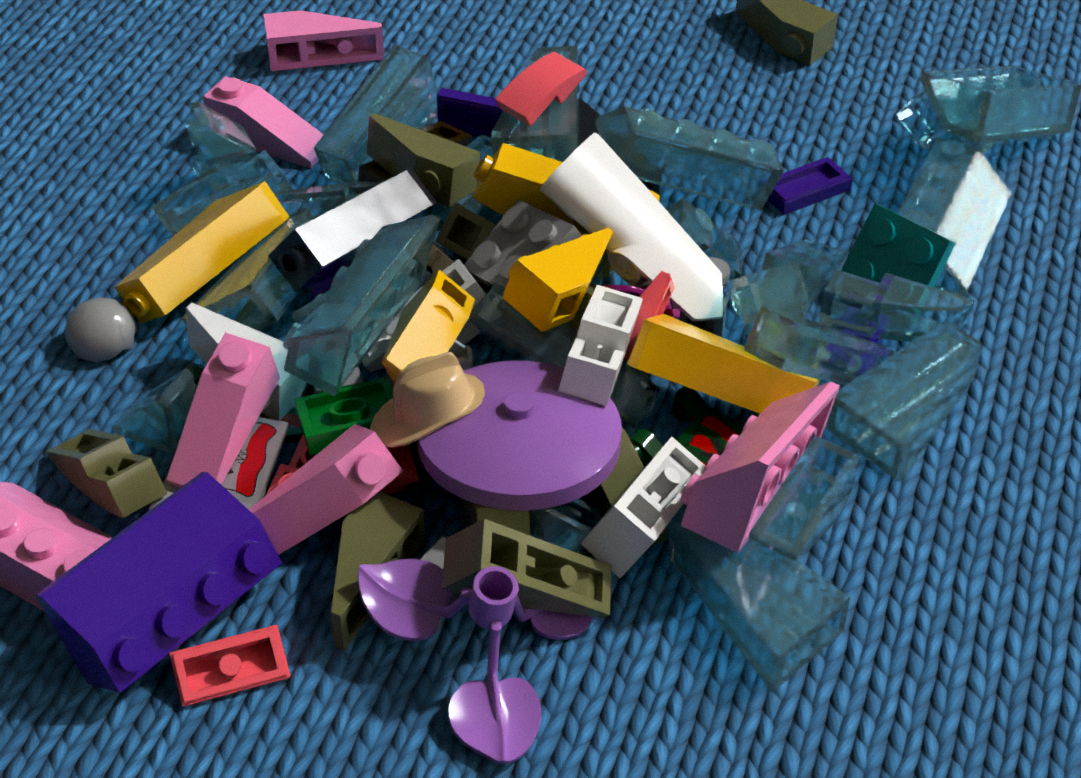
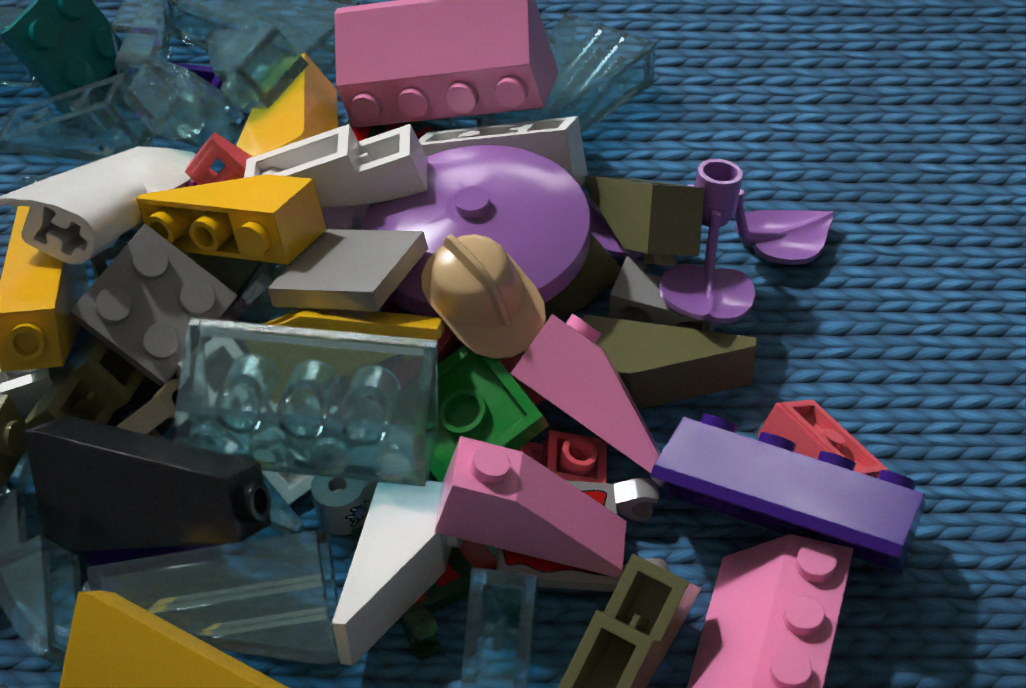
camera: 105 degrees left, 5 degrees up
none -> light grey tile [268,229,428,312]

